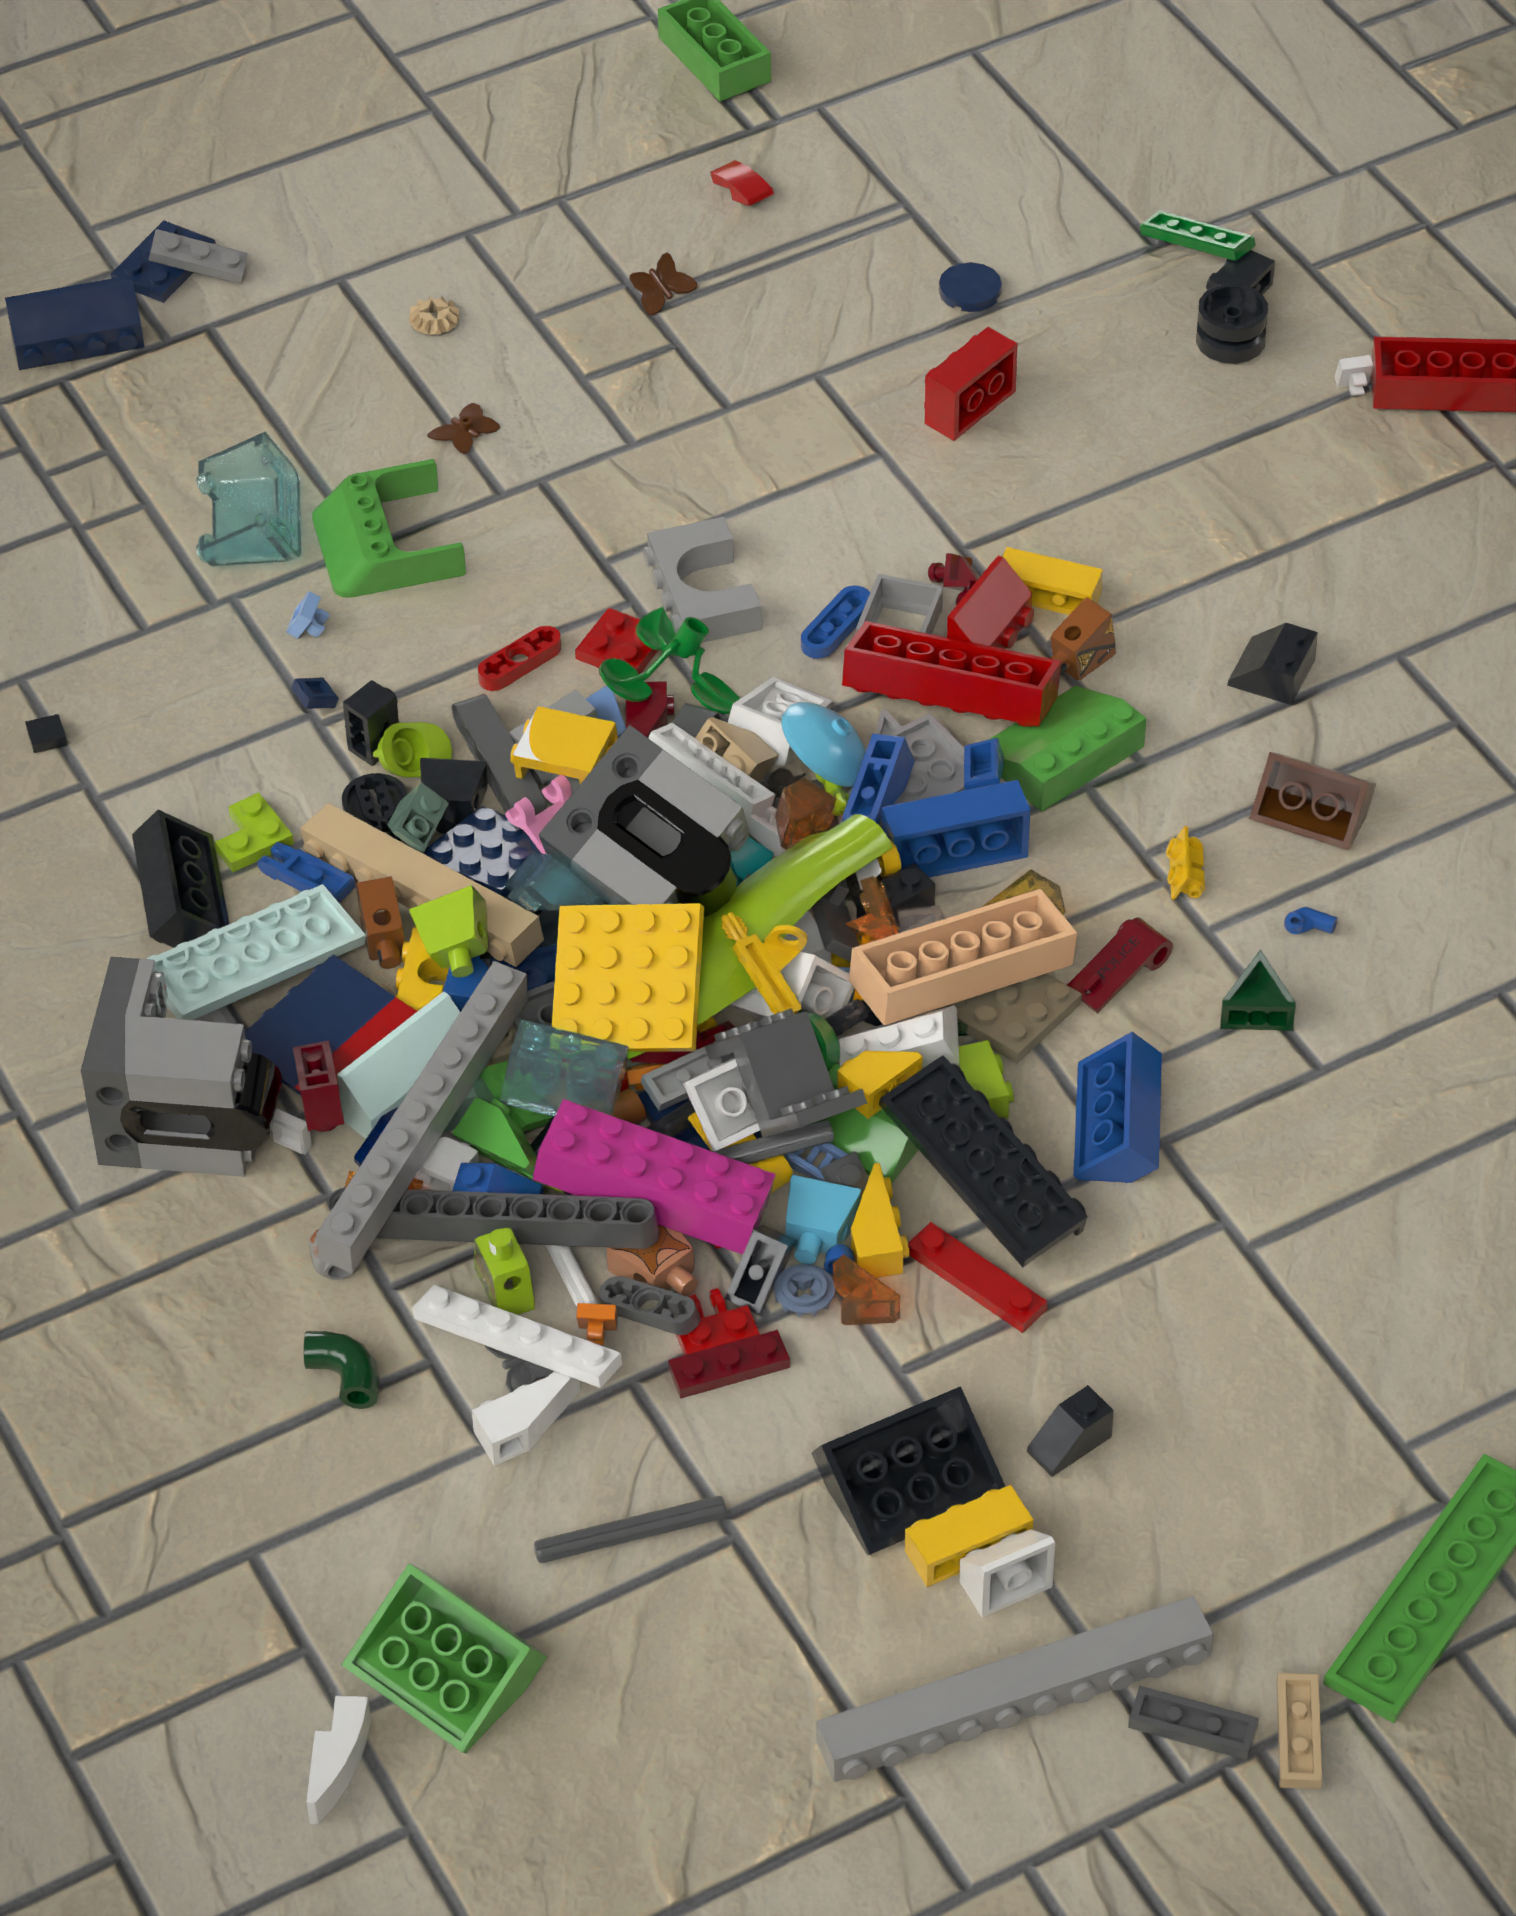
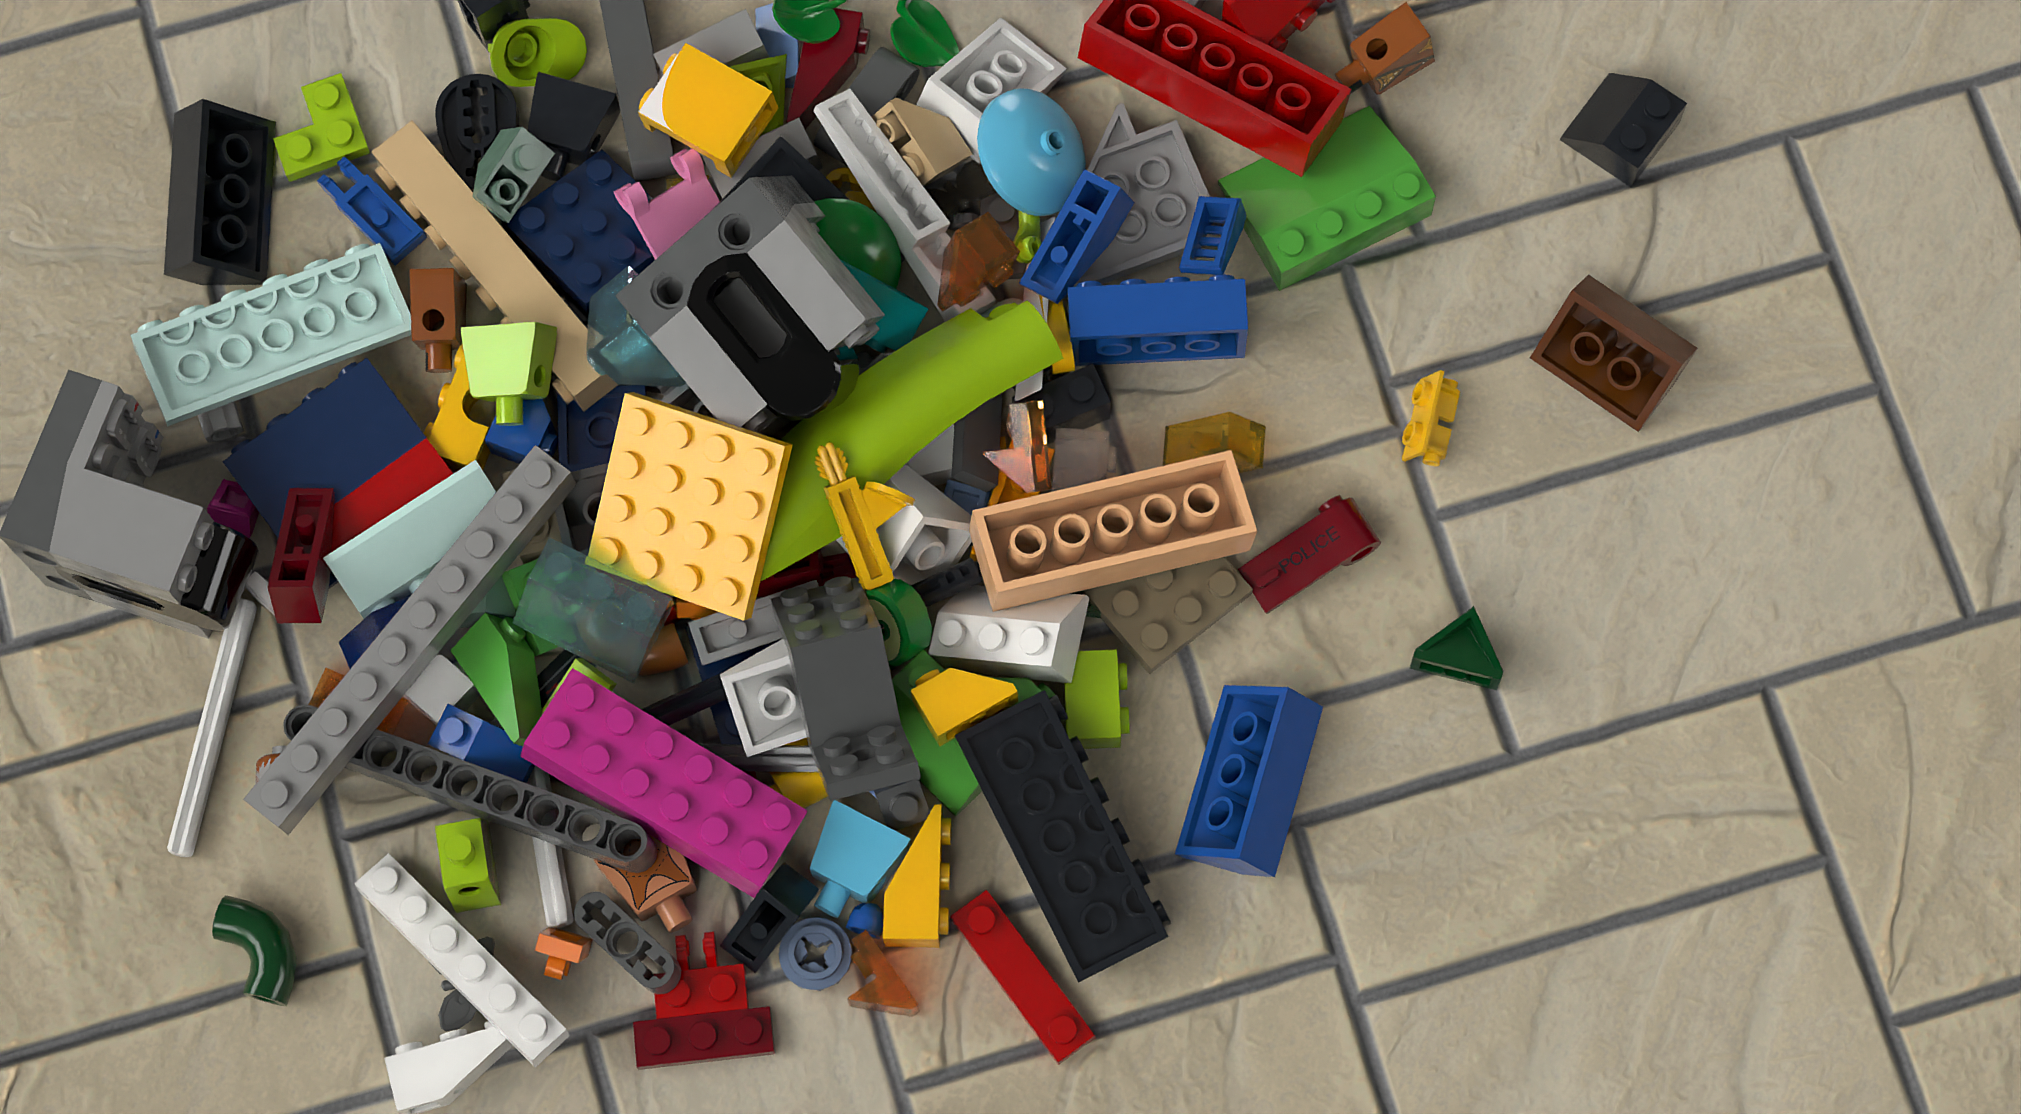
camera: 15 degrees right, 25 degrees up
blue arm [1284,907,1338,934] -> none
none -> white axle [167,598,257,857]

